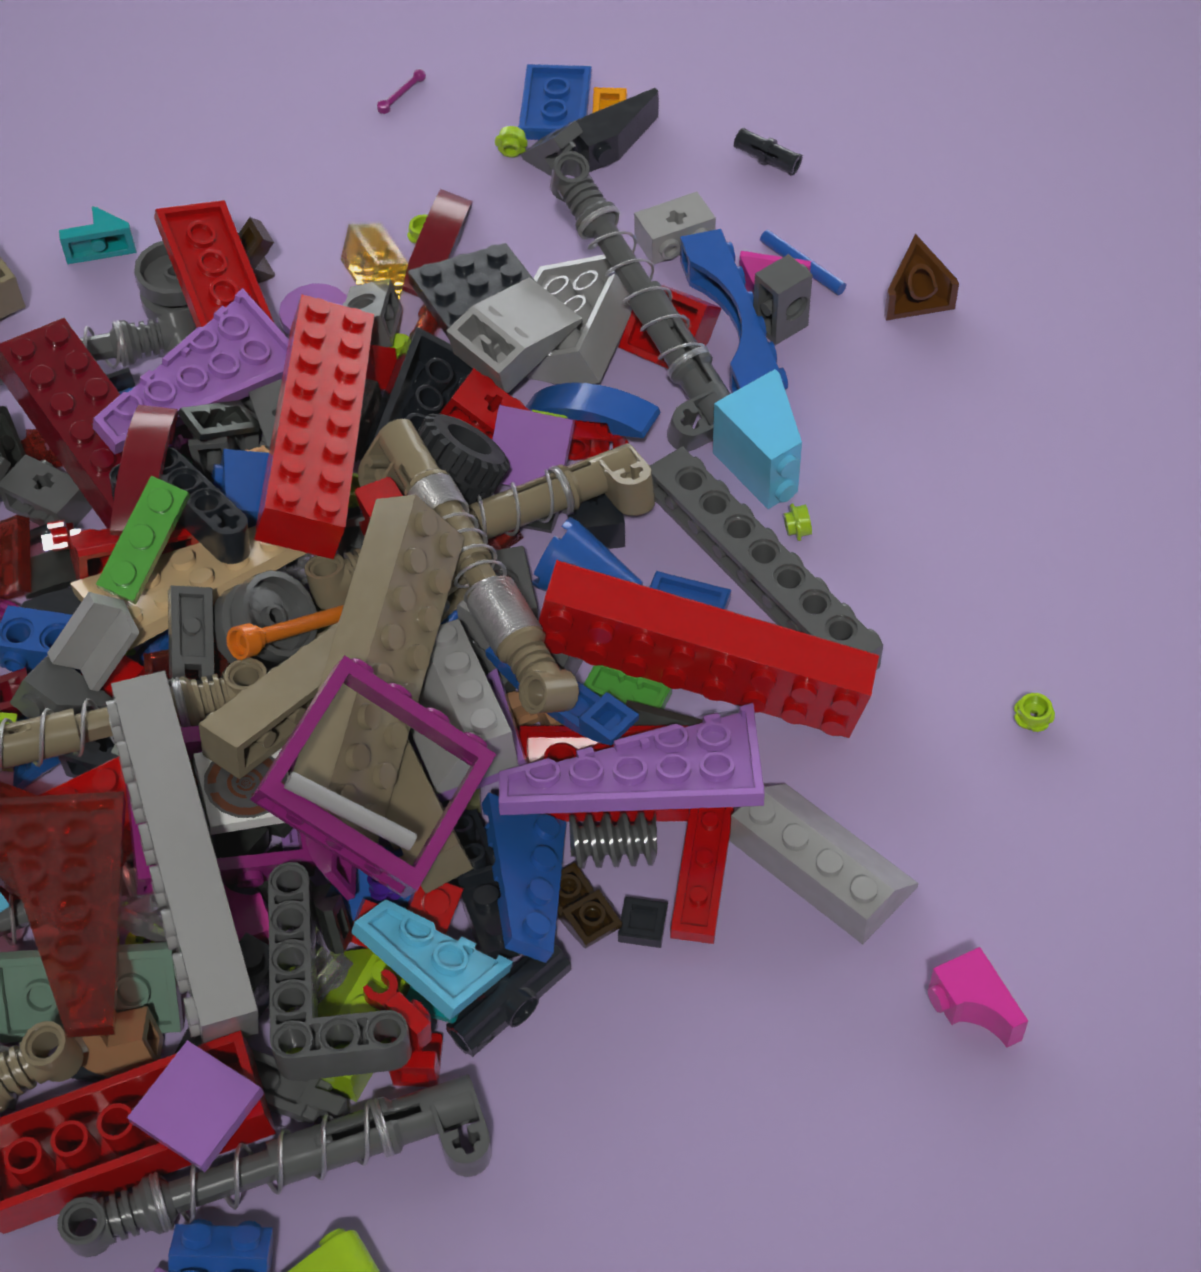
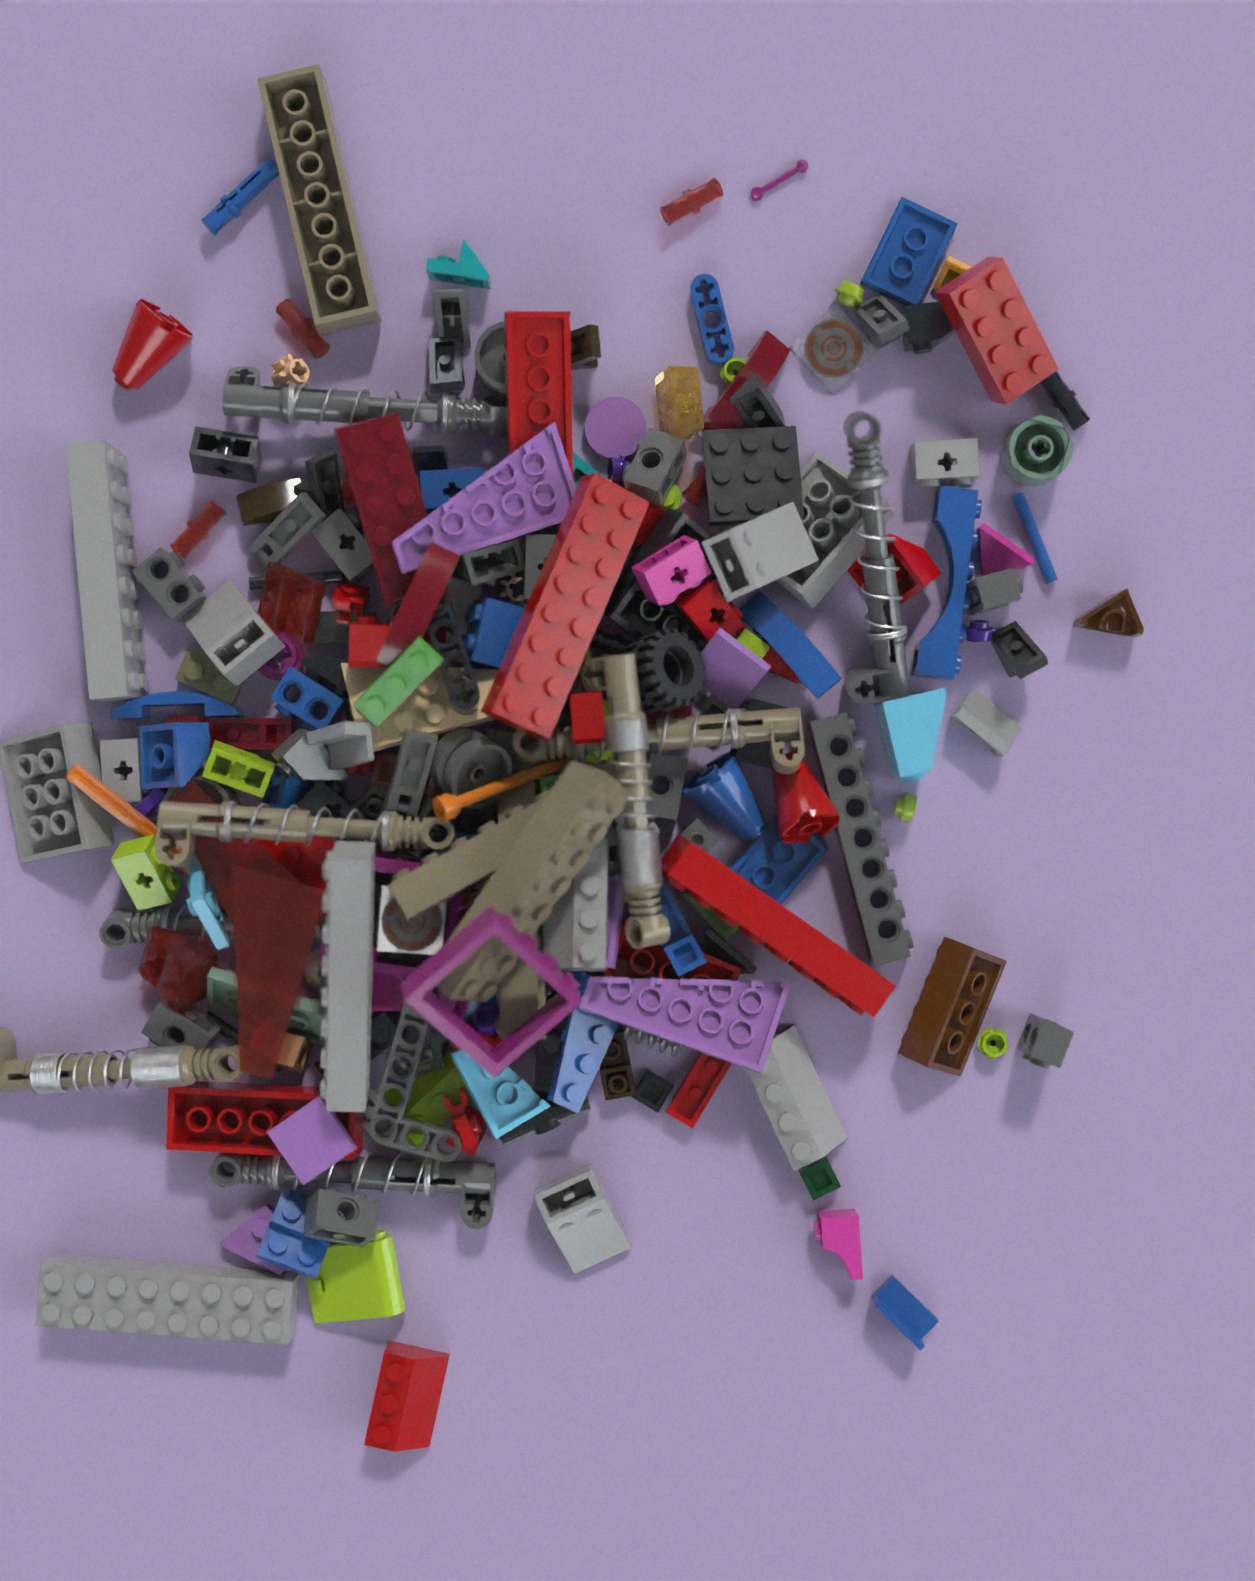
camera: 20 degrees right, 35 degrees up
light grey bar [284,771,417,851] -> none
none -> dark grey brick [303,1187,378,1247]
none -> black slope [428,336,465,393]
none -> dark grey slope [433,288,471,348]
none -> light grey slope [533,1162,631,1274]
none -> dark pink brick [631,535,712,606]
none -> clear red pin [659,177,724,226]
none -> blue beam [690,274,734,366]
none -> pearl dark grey slope [730,373,785,428]
none -> red cone [772,753,840,844]
none -> tile [789,304,878,395]
none -> dark green plate [798,1156,841,1201]
none -> blue panel [871,1274,939,1351]
none -> reddish brown slope [898,936,1007,1077]
none -> brick [935,257,1059,405]
none -> light grey panel [949,689,1021,757]
none -> dark purple plate [966,620,995,642]
none -> pearl dark grey slope [990,621,1048,679]
none -> sand green brick [1001,416,1073,486]
none -> dark grey brick [1017,1013,1074,1070]

